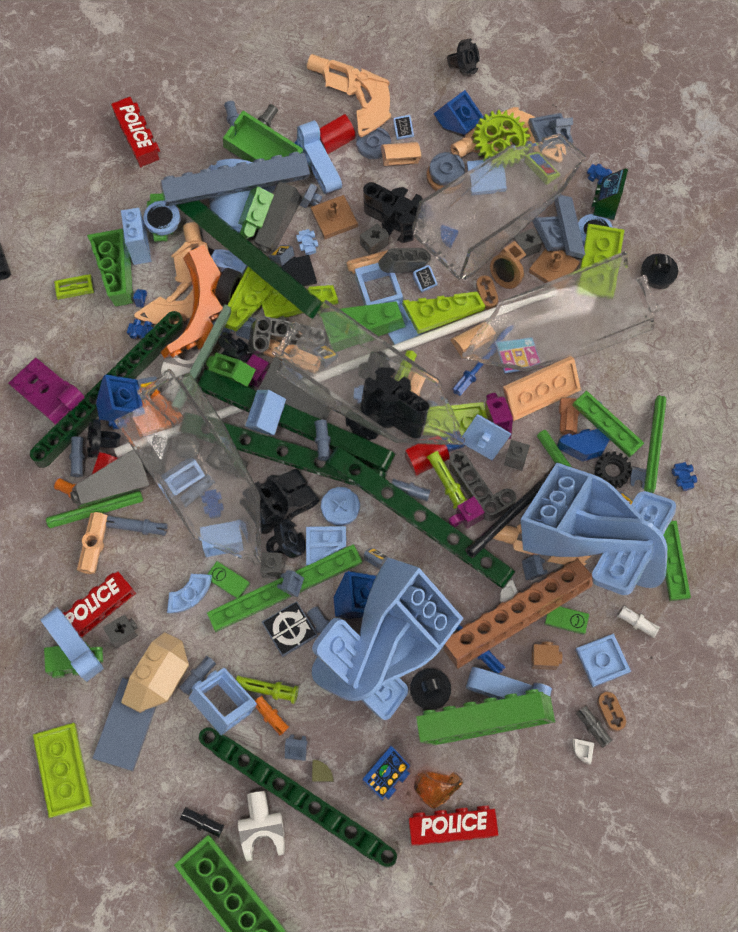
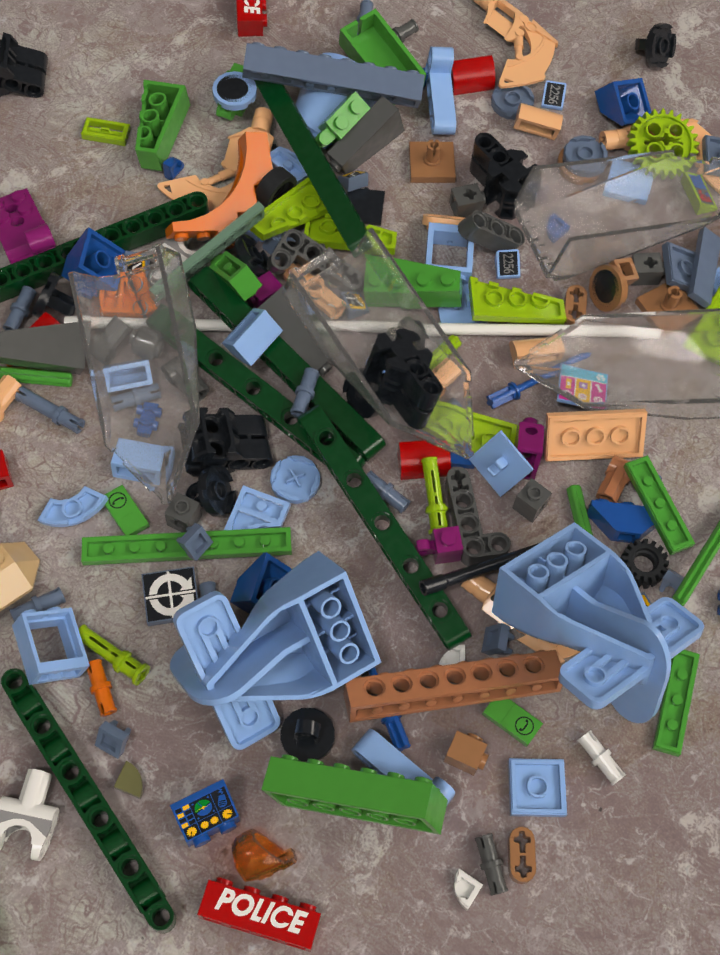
camera: 15 degrees right, 5 degrees down
light blue window [121,208,152,265] -> none
blue piece [127,319,153,339] -> none
light blue piece [296,229,318,255] -> none
sand blue tile [300,184,322,208] -> none
sand blue slope [364,548,388,569] -> none

